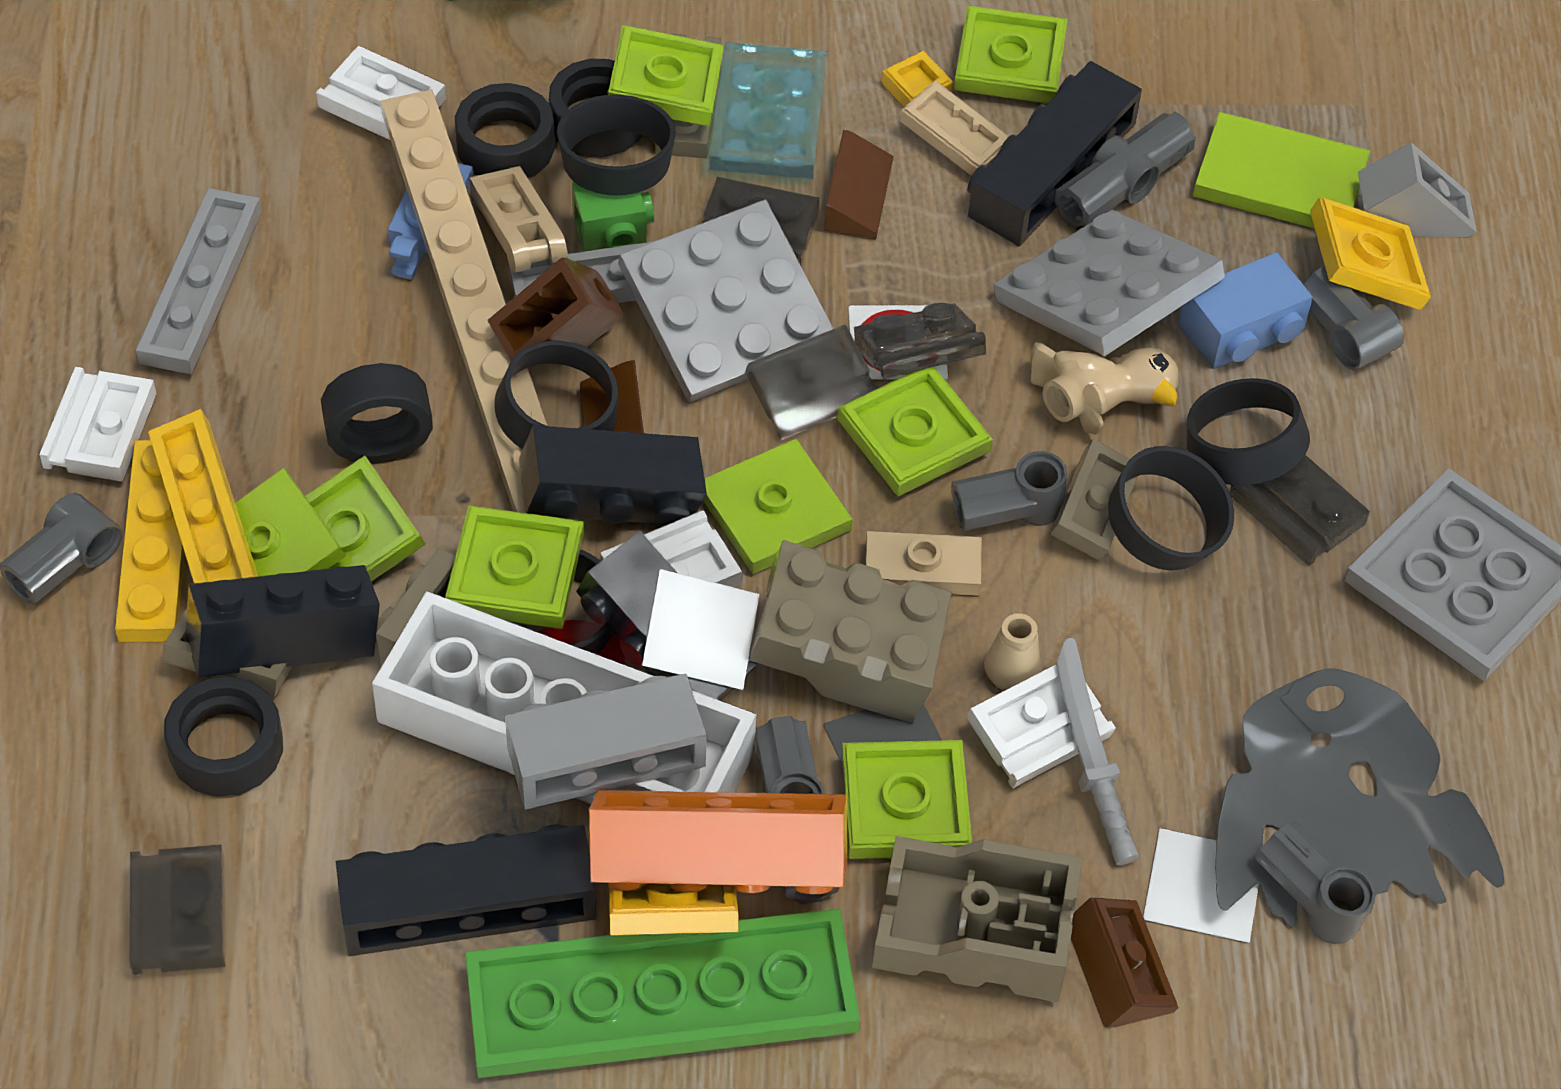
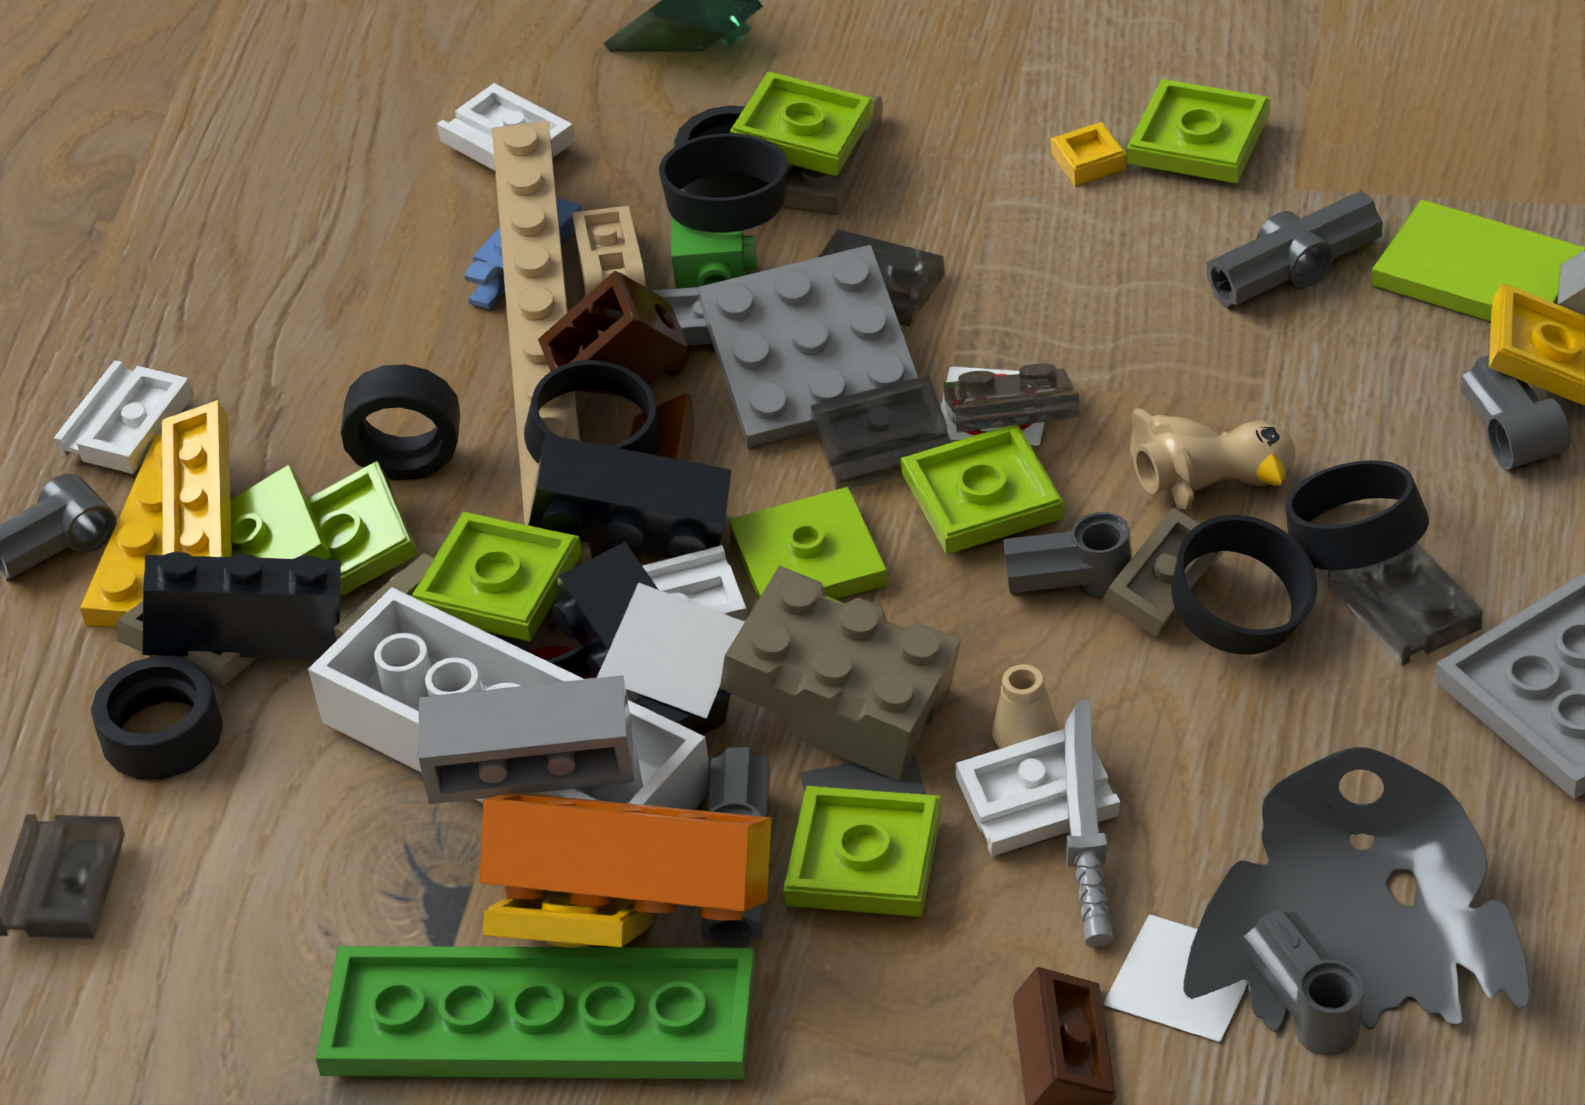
camera: 20 degrees right, 10 degrees down
light grey plate [136,188,262,375] -> none
black brick [335,824,597,957] -> none
black tyre [454,83,555,178] -> none
clear light blue plate [709,42,827,179] -> none
reddish brown slope [824,130,894,239] -> none
tan plate [865,531,982,596] -> none
dark tan piece [872,836,1083,1002] -> none
tan plate [900,80,1009,176] -> none
black brick [967,60,1142,247] -> none
light grey plate [993,210,1225,356] -> none
medium blue brick [1178,252,1313,369] -> none

